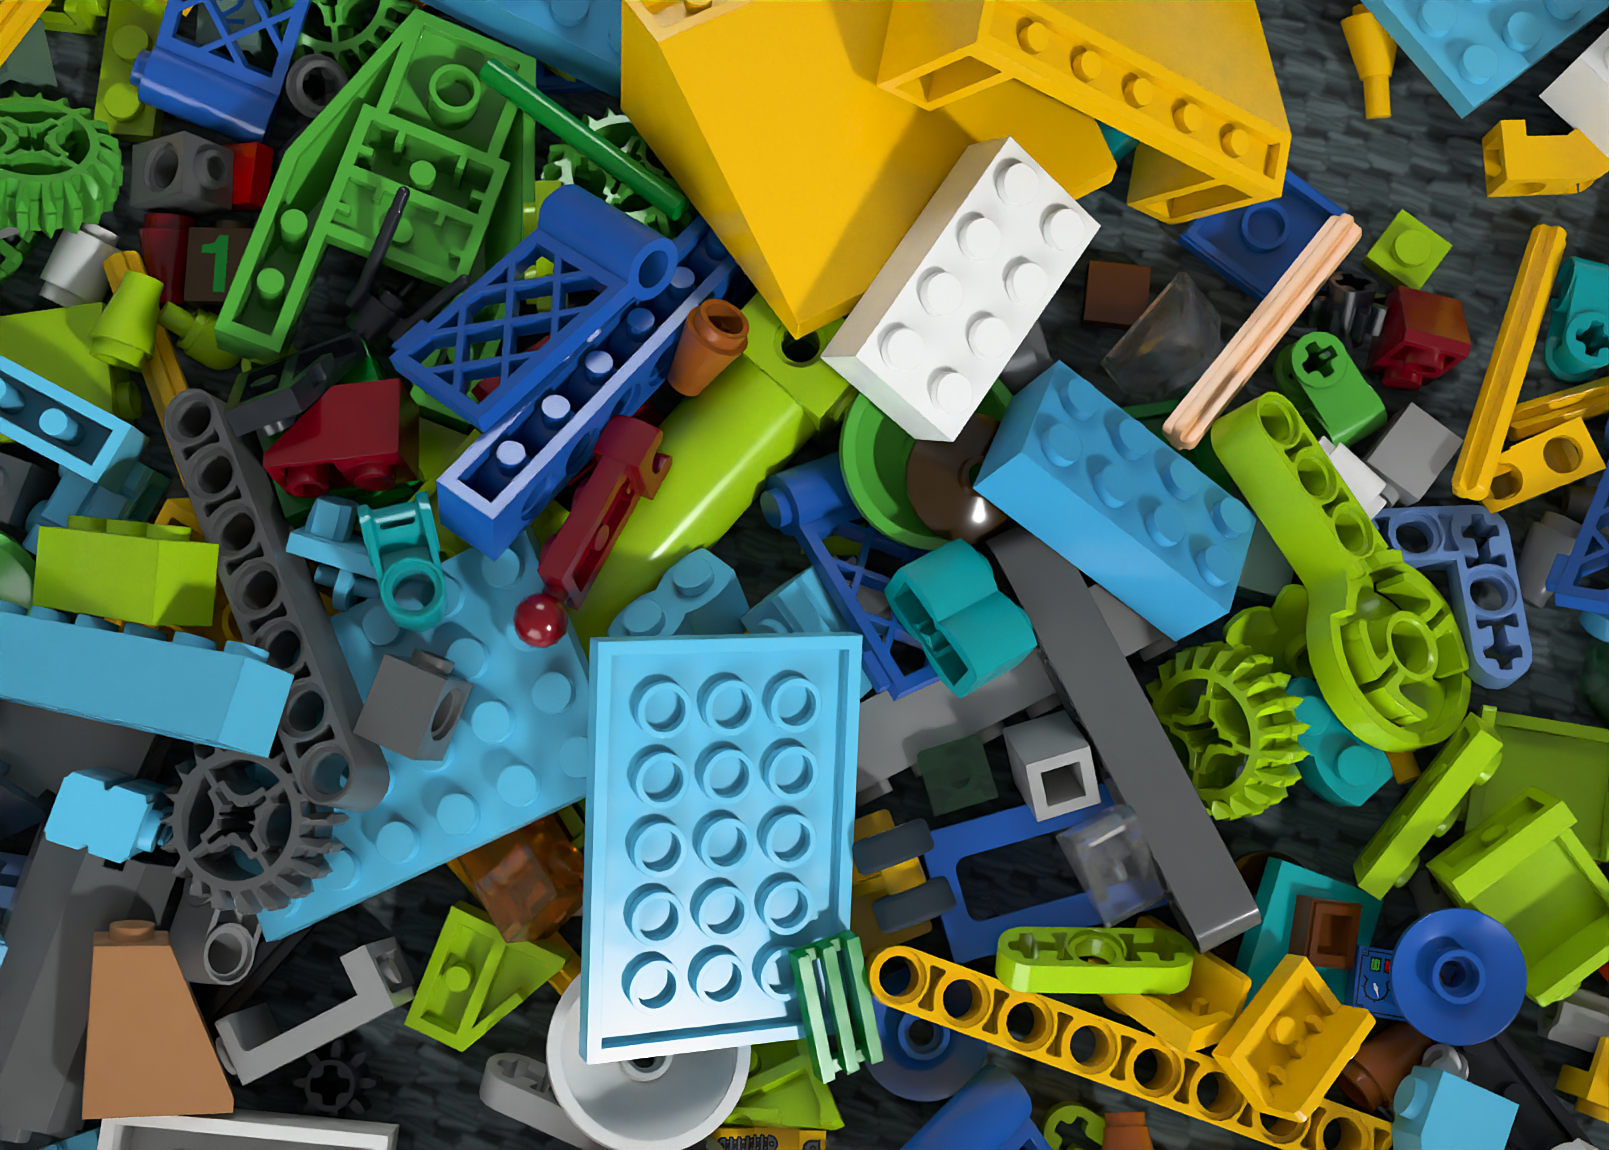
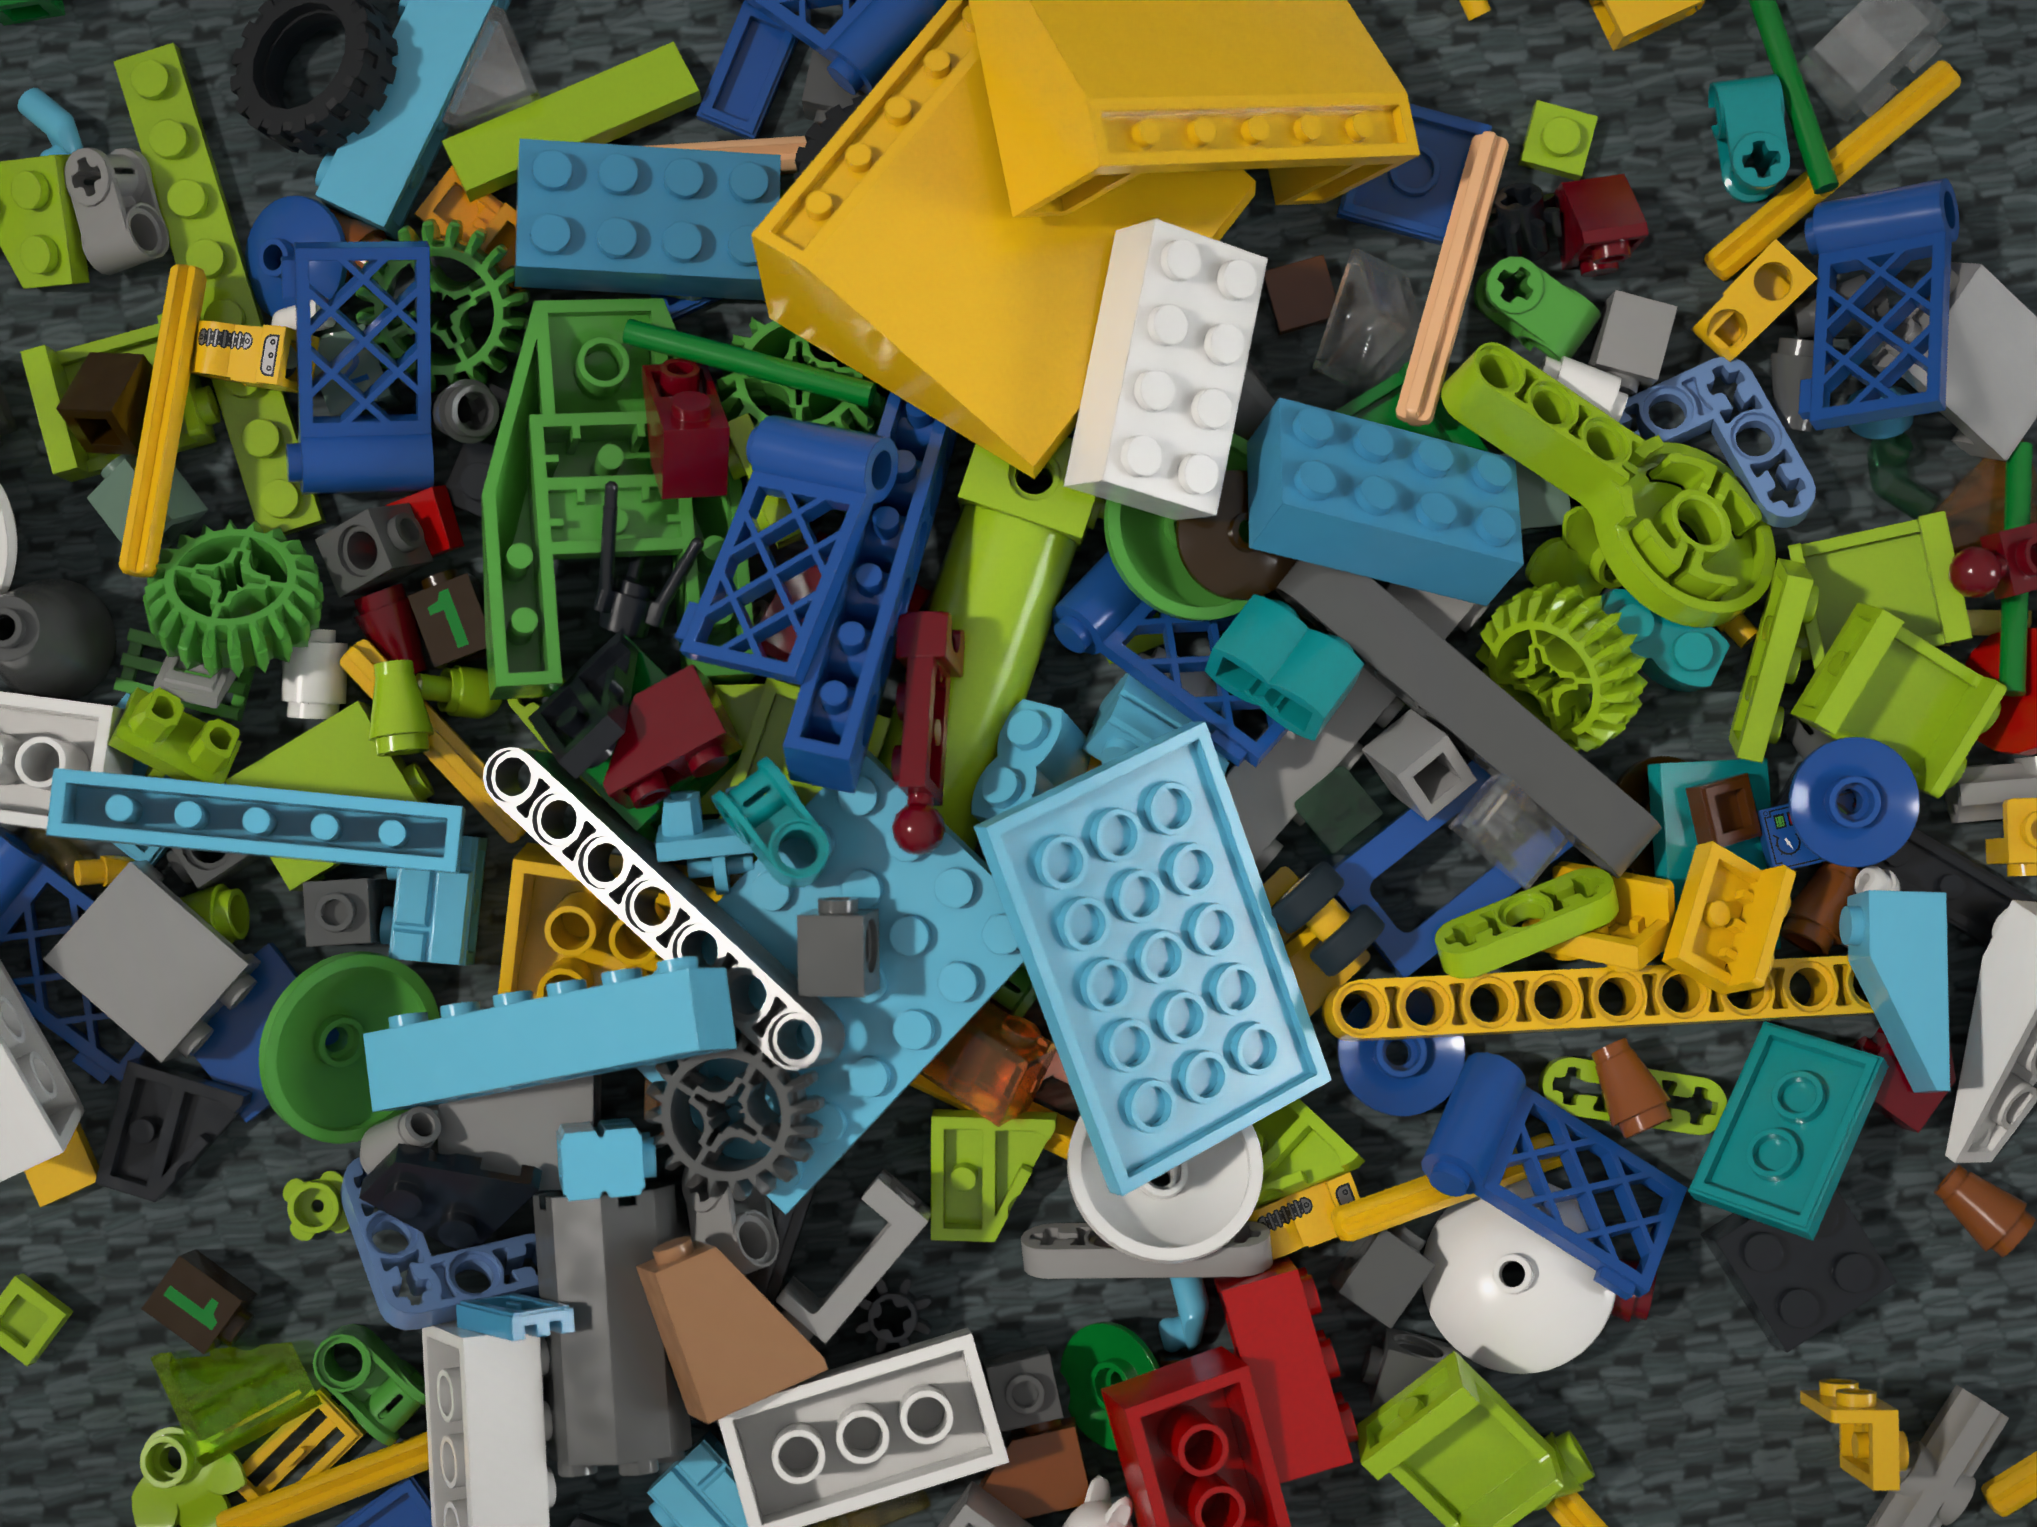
camera: 20 degrees left, 5 degrees up
lime brick [32,515,219,626] -> none
dark orange cone [667,299,749,396] -> none
tile [788,929,884,1084] -> none
yellow axle [1451,223,1567,501] -> none
none -> dark red slope [642,358,730,499]

